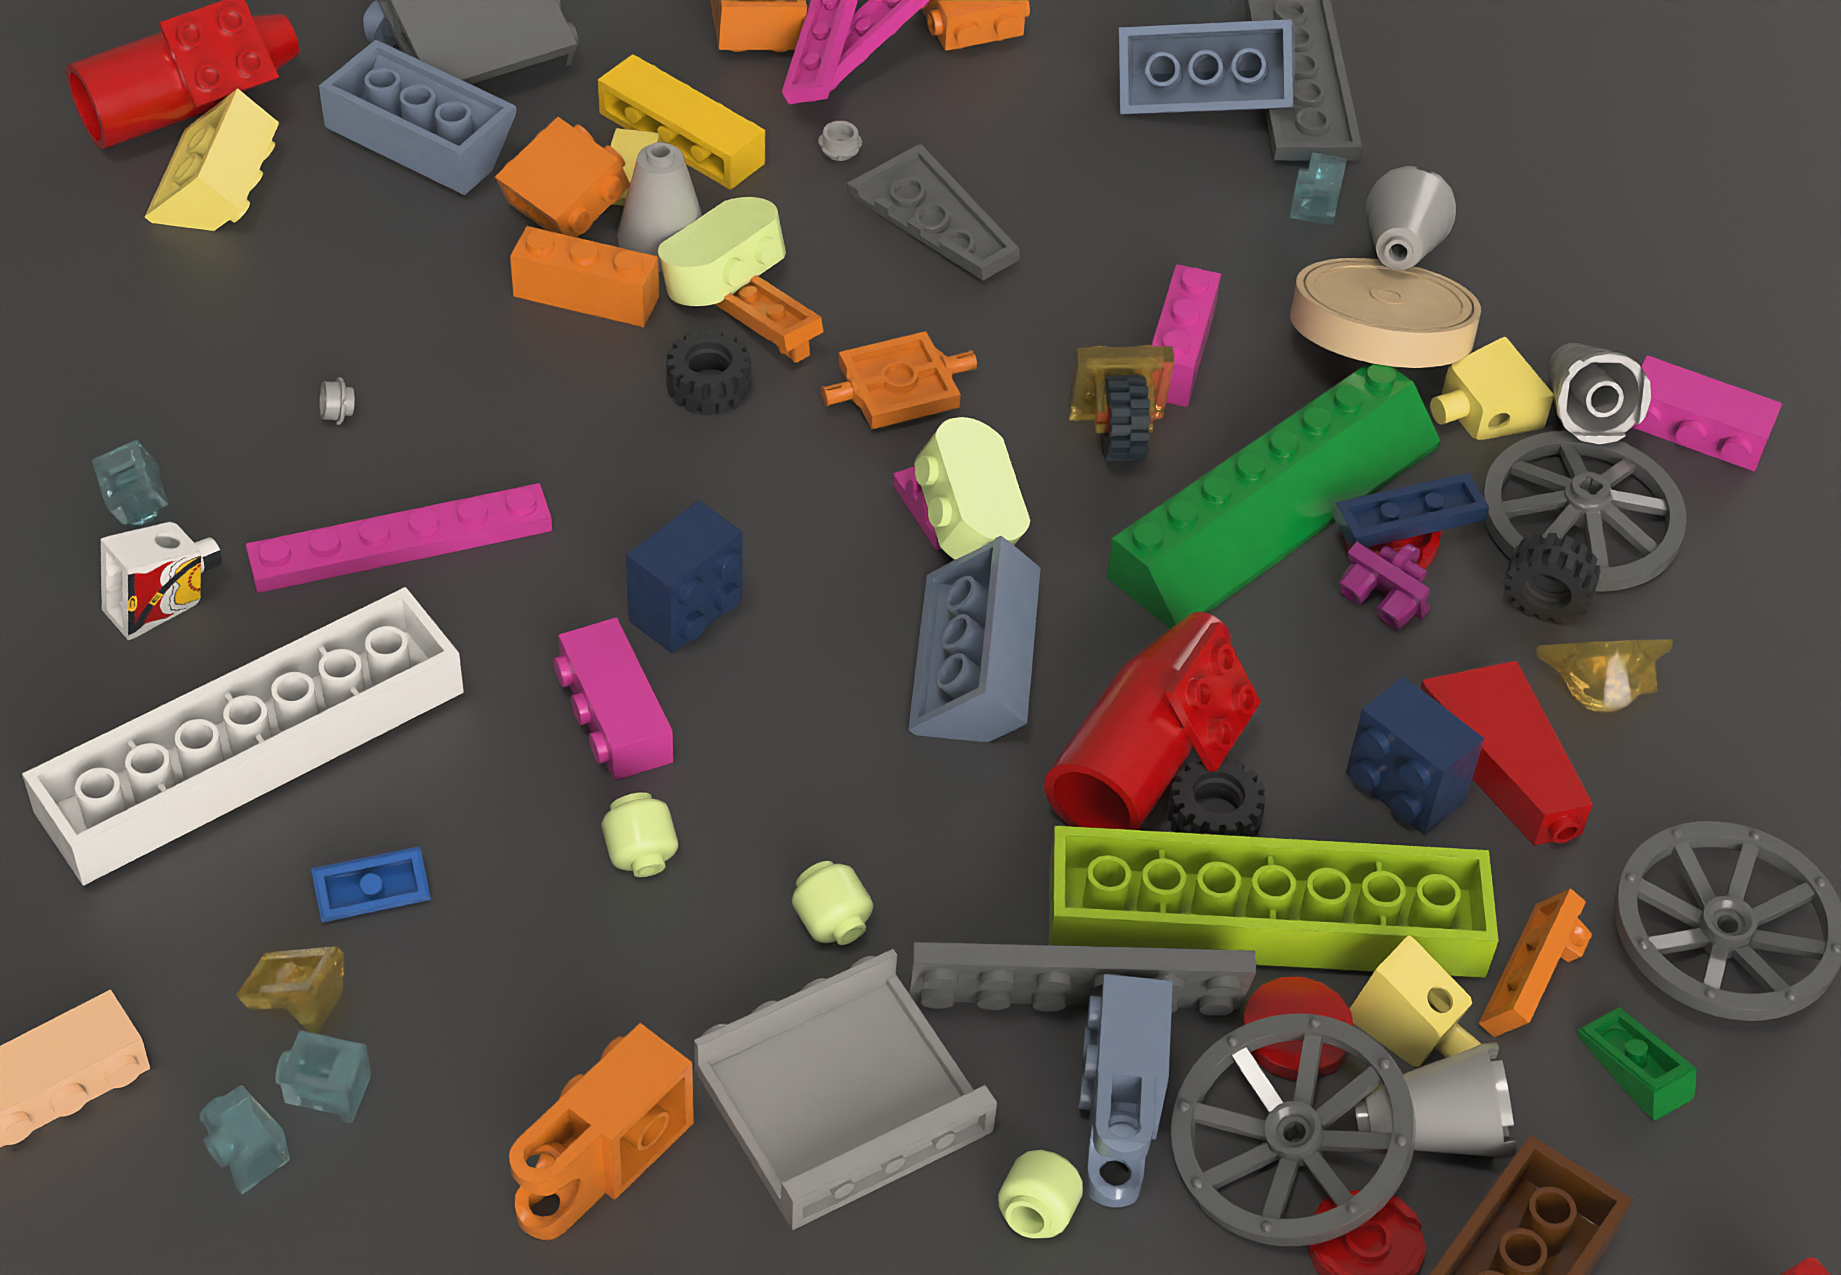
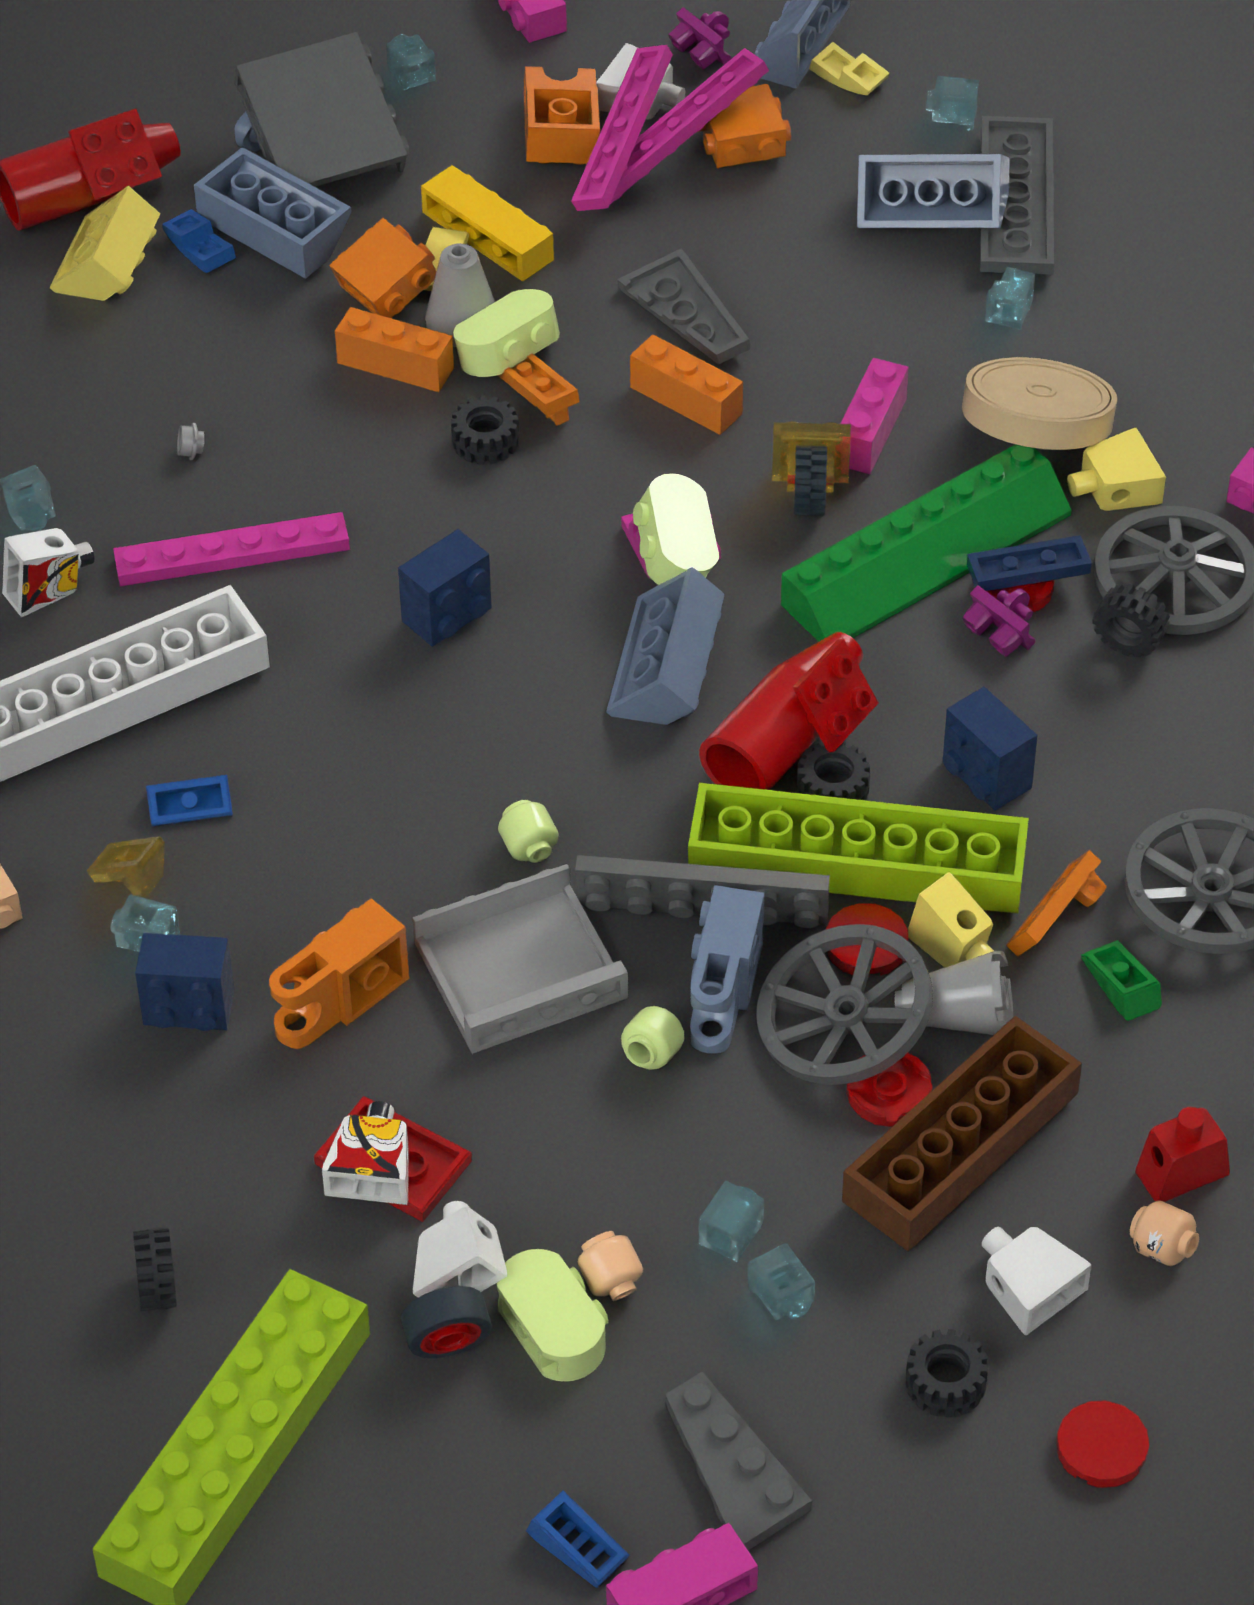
camera: 10 degrees right, 0 degrees up
clear light blue brick [200,1085,290,1194] -> none
dark pink brick [553,617,673,781] -> none
yellowish green head [601,793,678,877] -> none
light grey plate [819,121,862,161] -> none
orange plate [820,331,977,430] -> none
light grey cone [1366,166,1456,270] -> none
red slope [1420,660,1593,846] -> none
clear yellow hat [1536,639,1673,712] -> none
light grey cone [1549,343,1651,445] -> none
none -> dark blue brick [135,933,235,1031]
none -> blue slope [162,209,236,273]
none -> orange brick [630,334,743,435]

